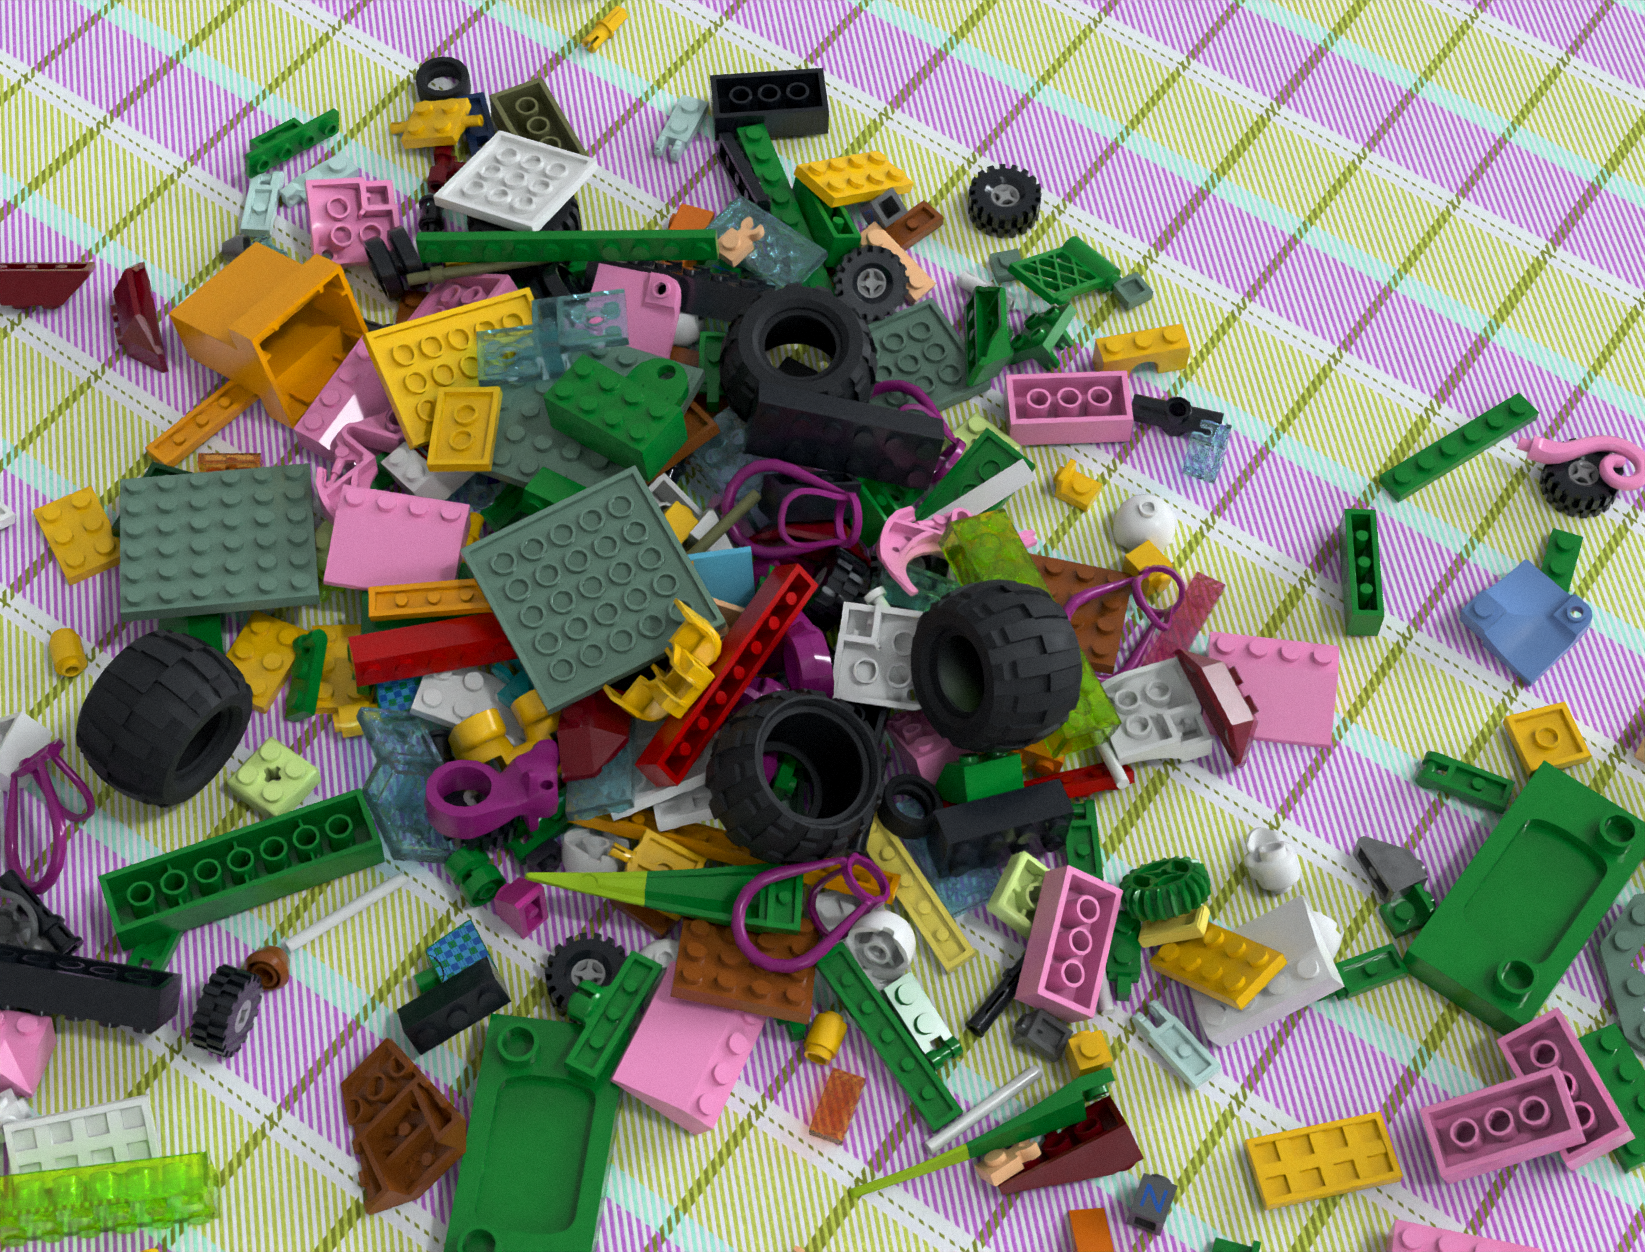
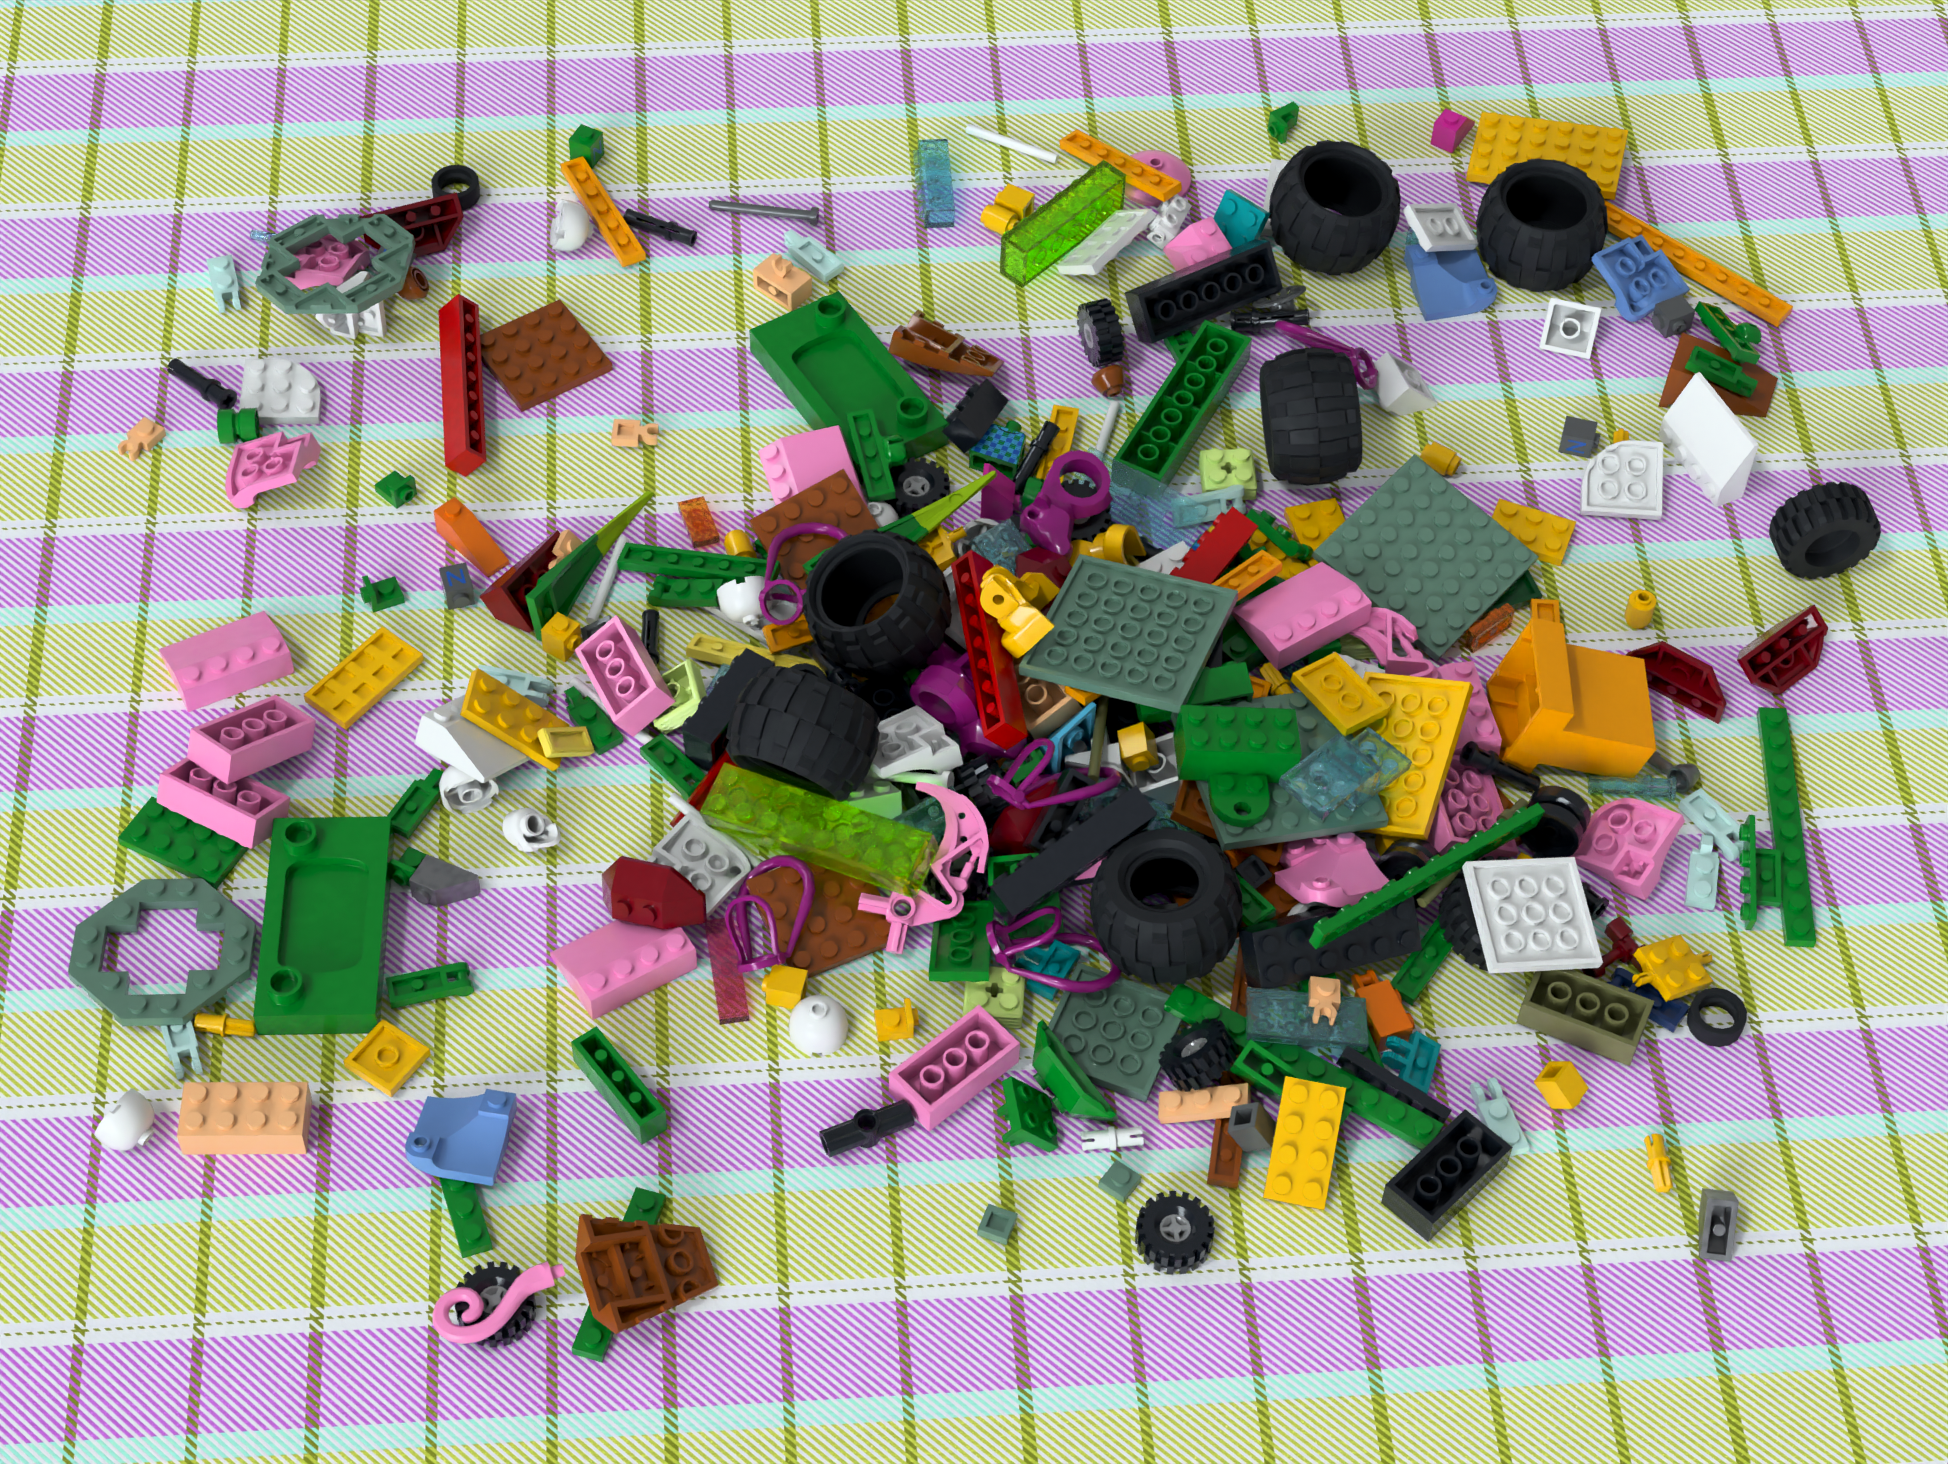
camera: 140 degrees right, 5 degrees down
white sticker [924,459,1036,520] -> none
green piece [1007,236,1121,306] -> none
yellow arch [1092,323,1191,379] -> none
green gear [1119,856,1211,922] -> none
clear light blue hinge [1182,420,1232,484] -> none
none -> dark orange wedge [575,1214,718,1334]
none -> black pin [1011,421,1060,497]
none -> yellow plate [1036,405,1079,483]
none -> light aqua plate [1170,485,1246,528]
none -> teal hinge [1381,1031,1441,1094]
none -> yellow brick [1534,1061,1589,1109]
none -> yellow brick [1624,590,1656,629]
none -> green plate [1757,707,1816,948]

